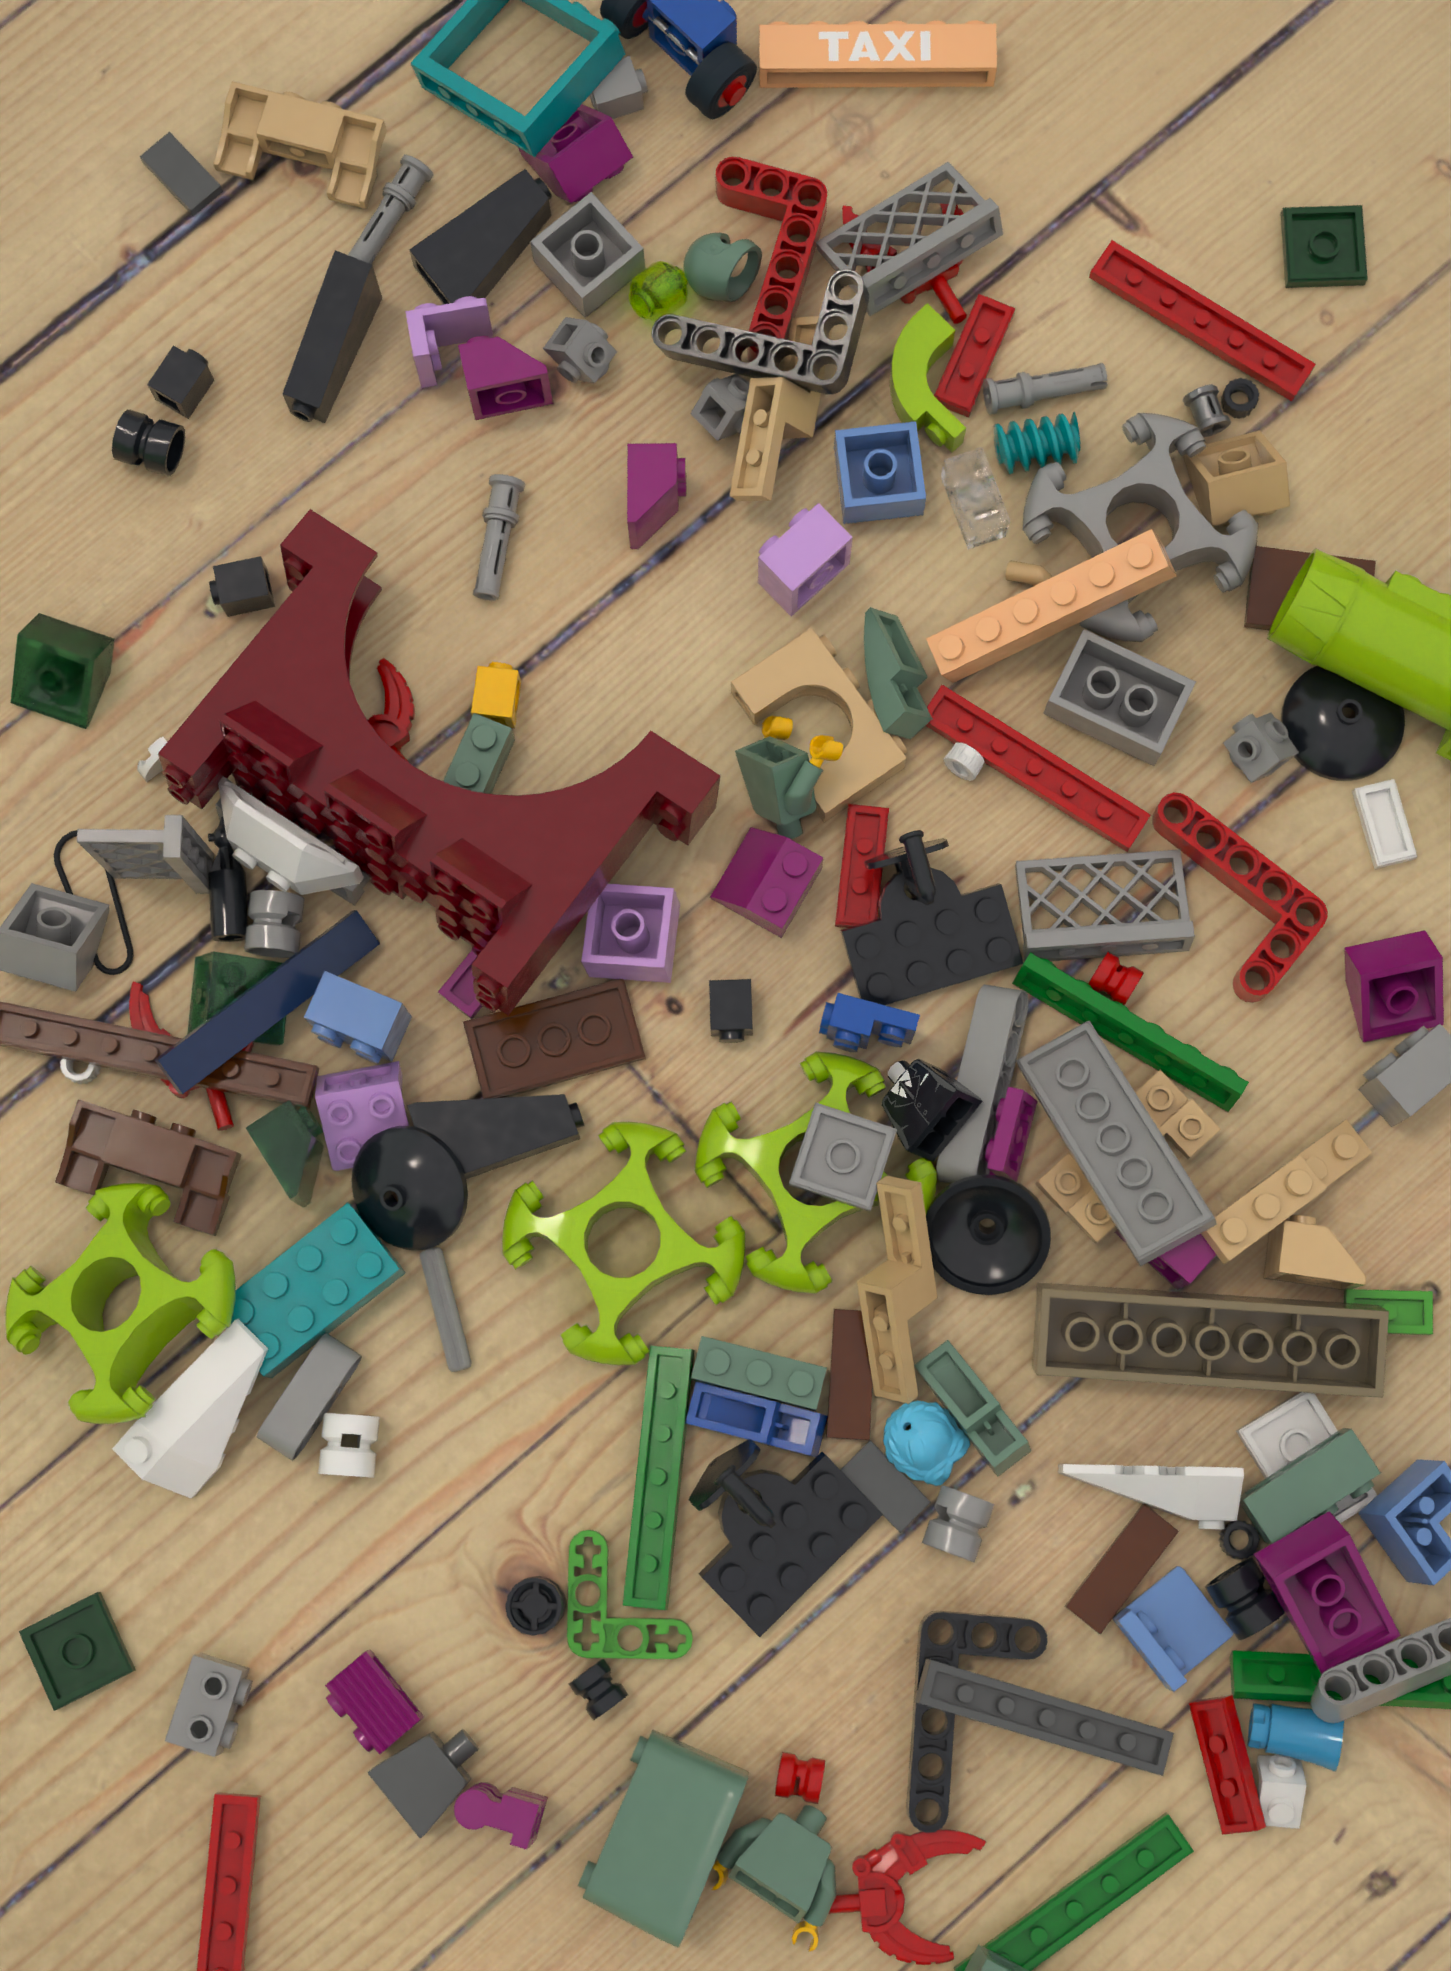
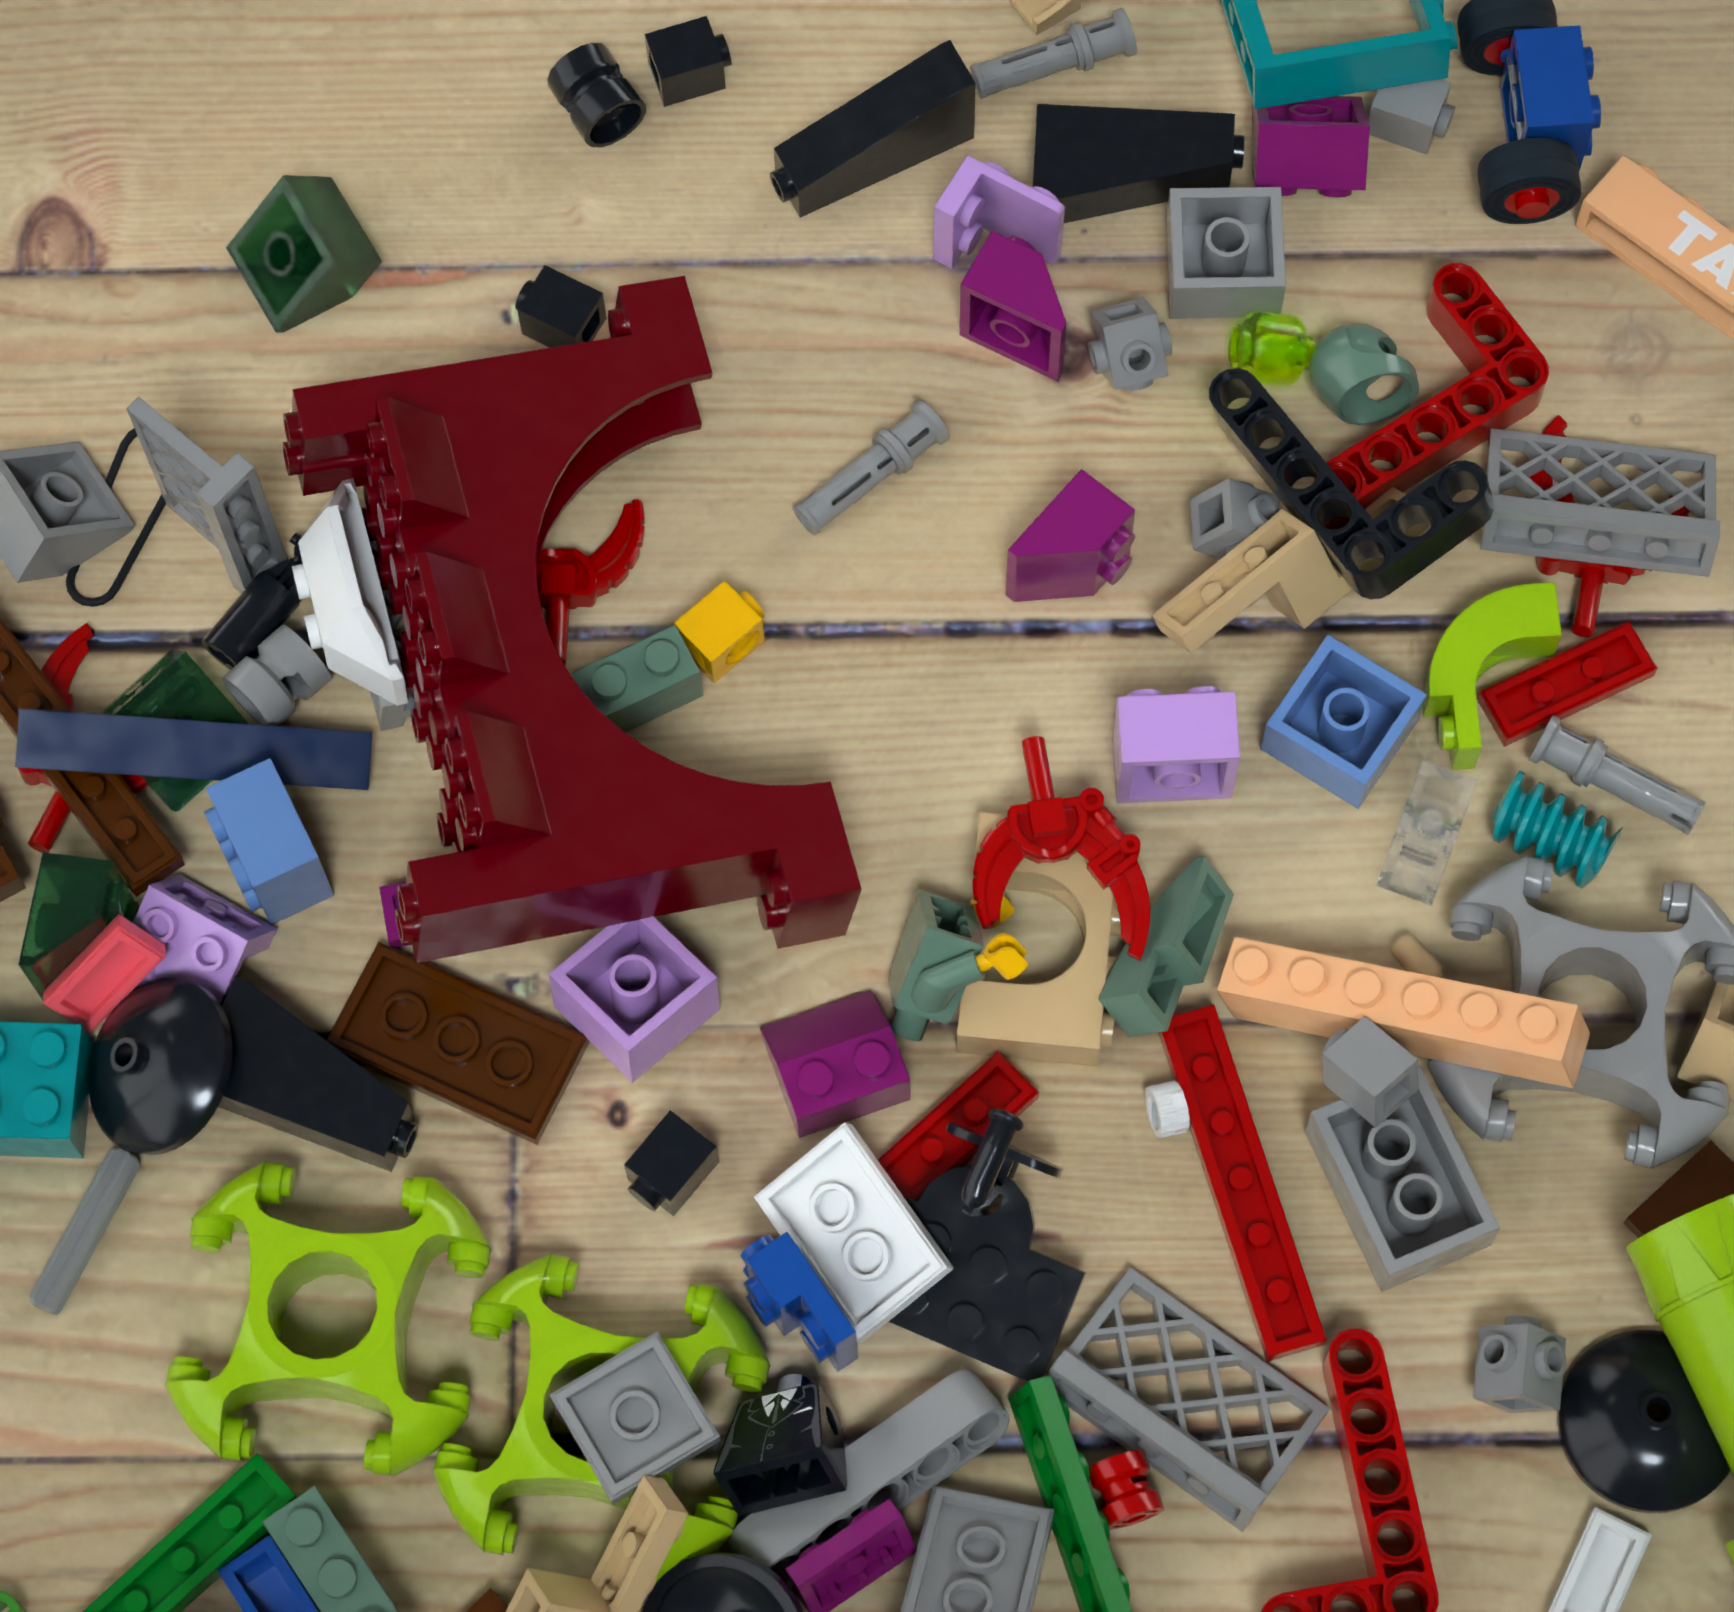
camera: 40 degrees right, 10 degrees down
none -> coral tile [43,914,166,1033]
none -> white tile [754,1122,954,1343]
none -> red bar [972,736,1150,961]
none -> light grey brick [1322,1016,1418,1128]

